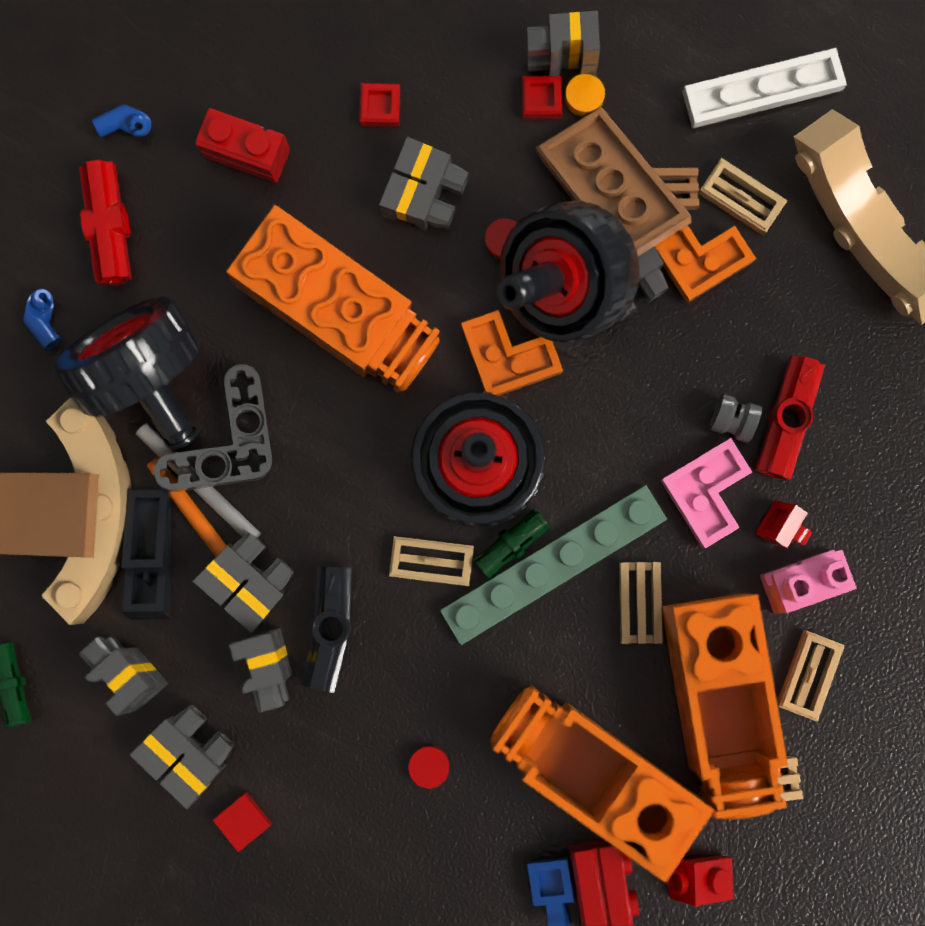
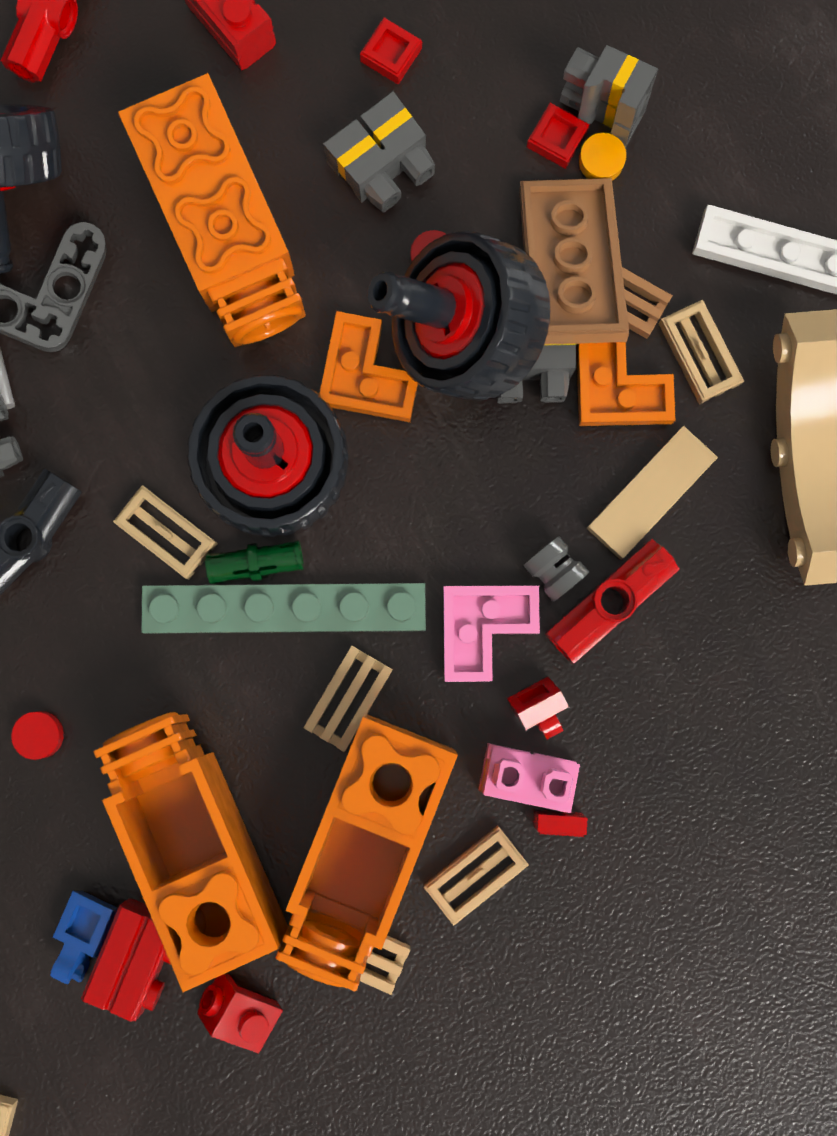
camera: 30 degrees right, 0 degrees up
none -> red tile [533,809,588,837]
none -> tan tile [586,426,718,560]

